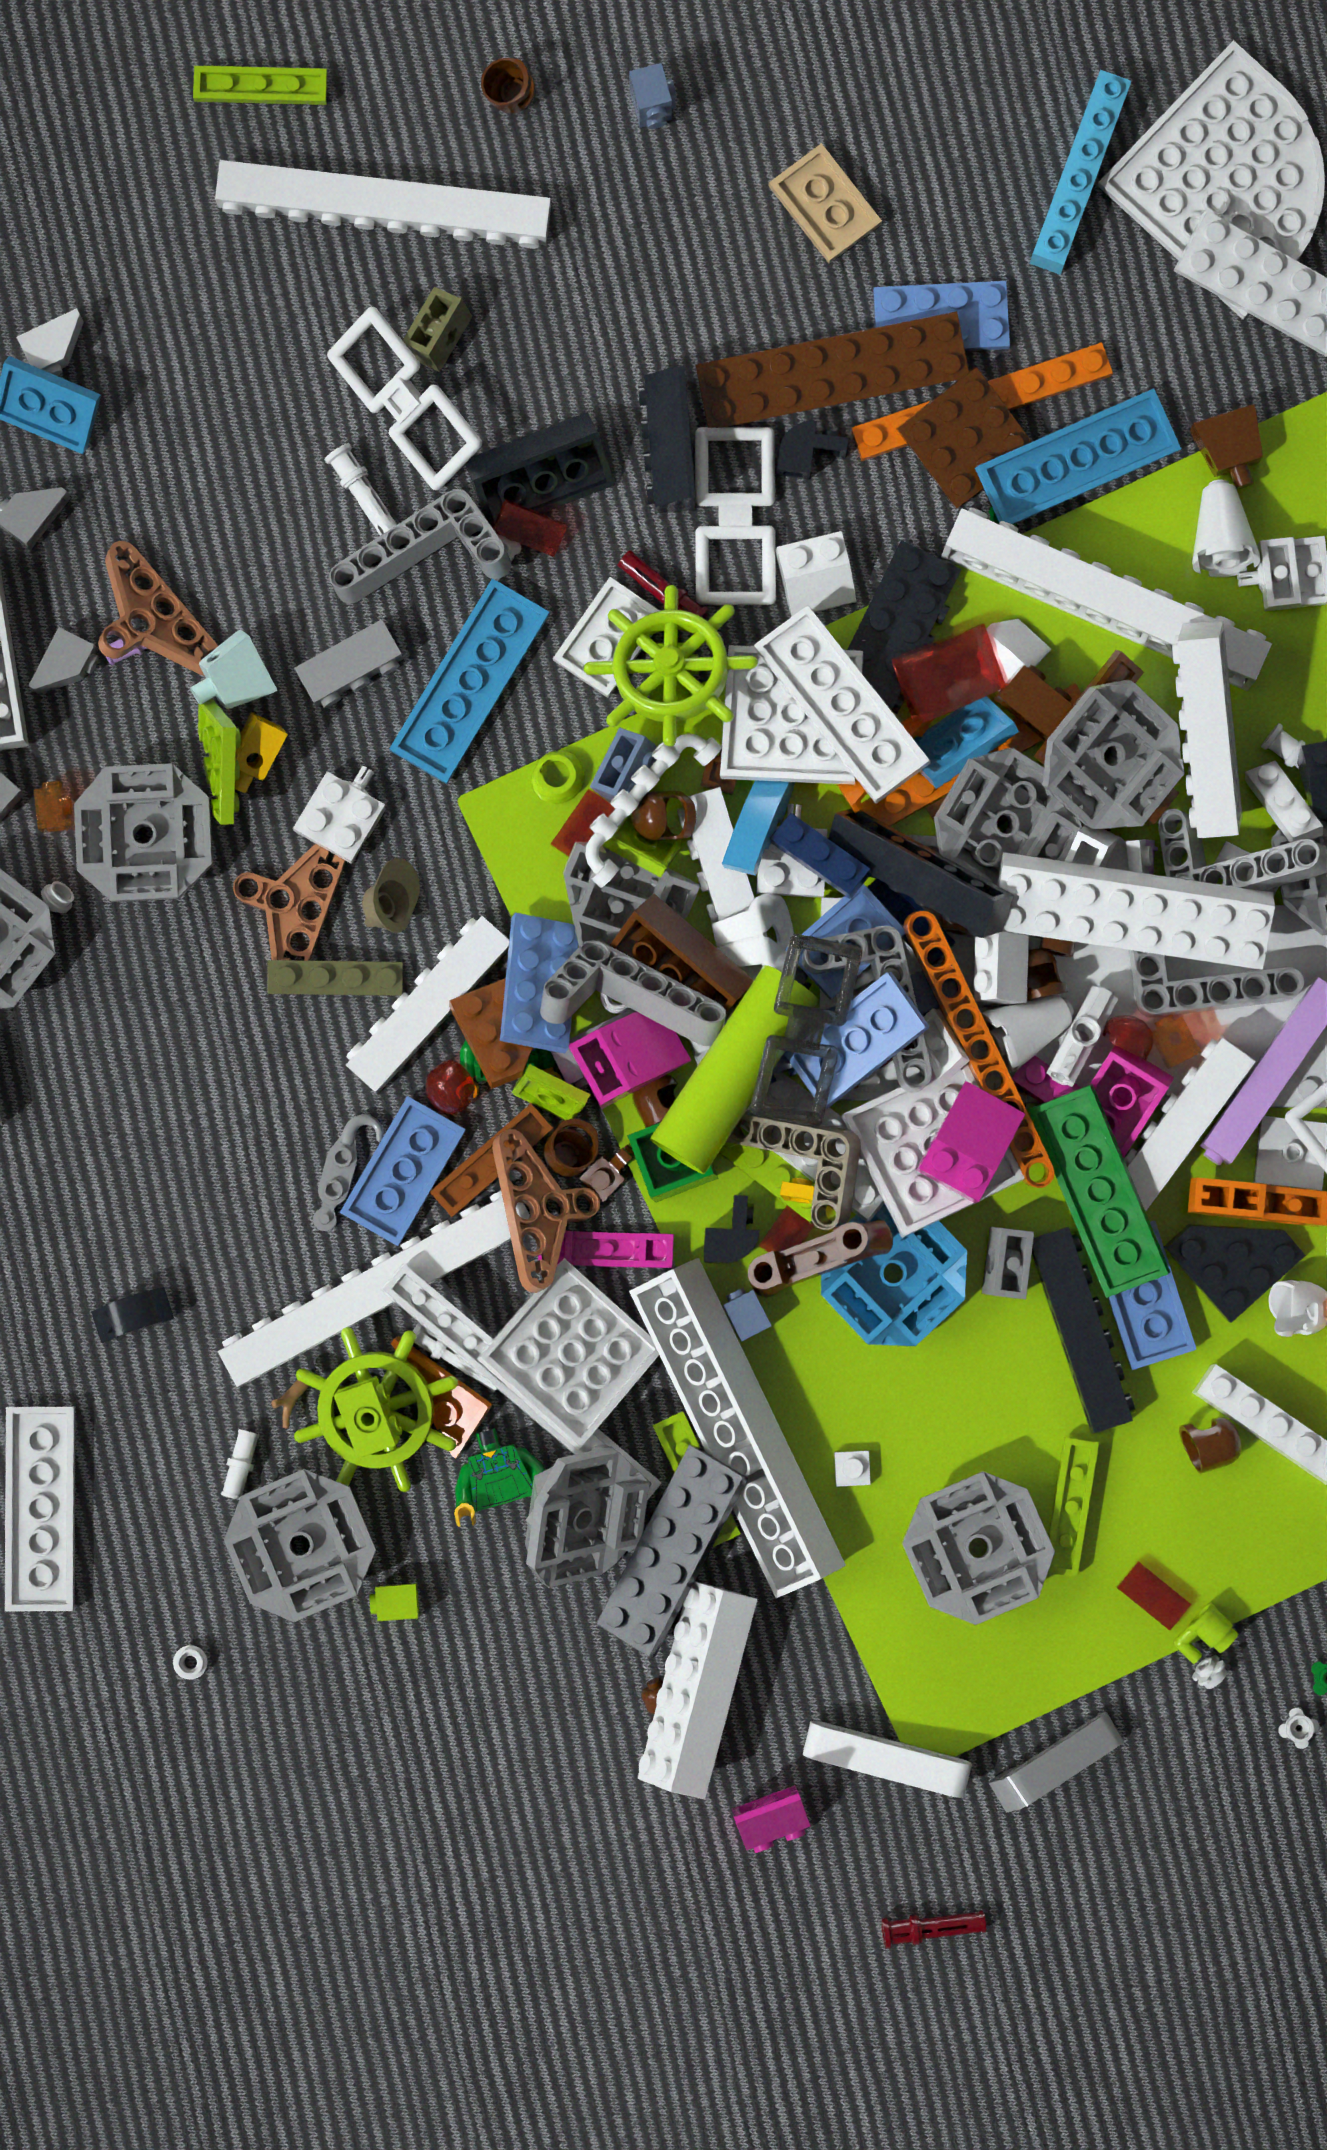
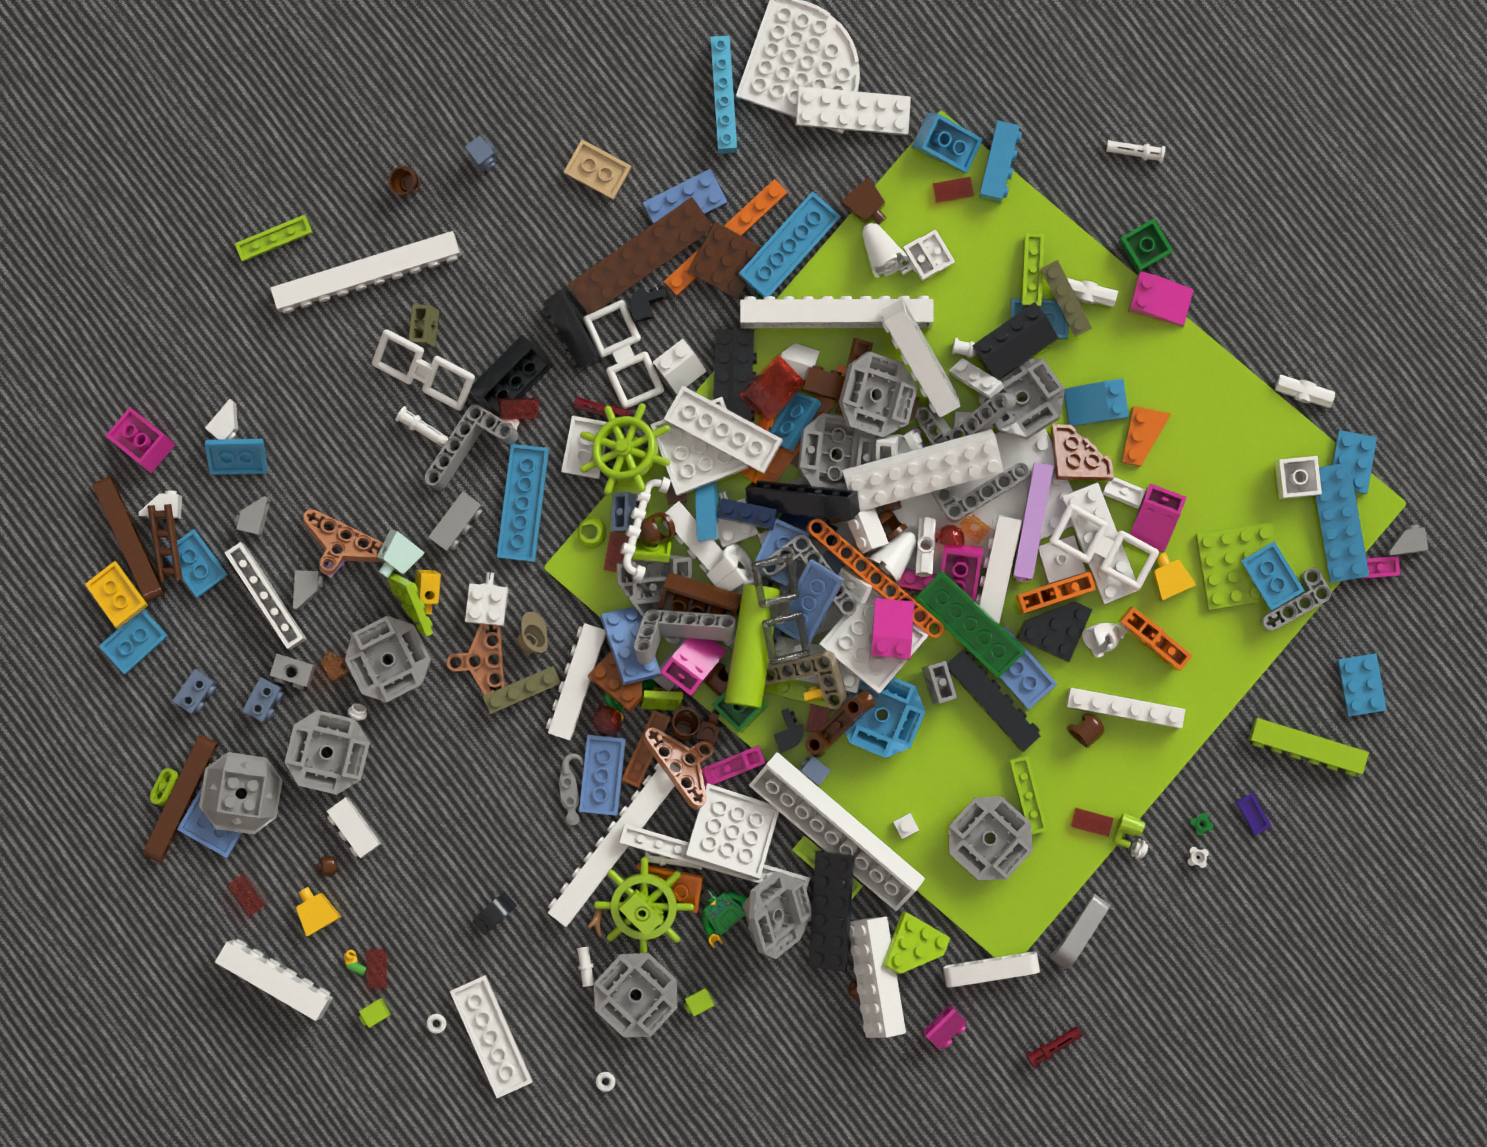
camera: 15 degrees left, 0 degrees up
none -> lime plate [882,912,950,974]

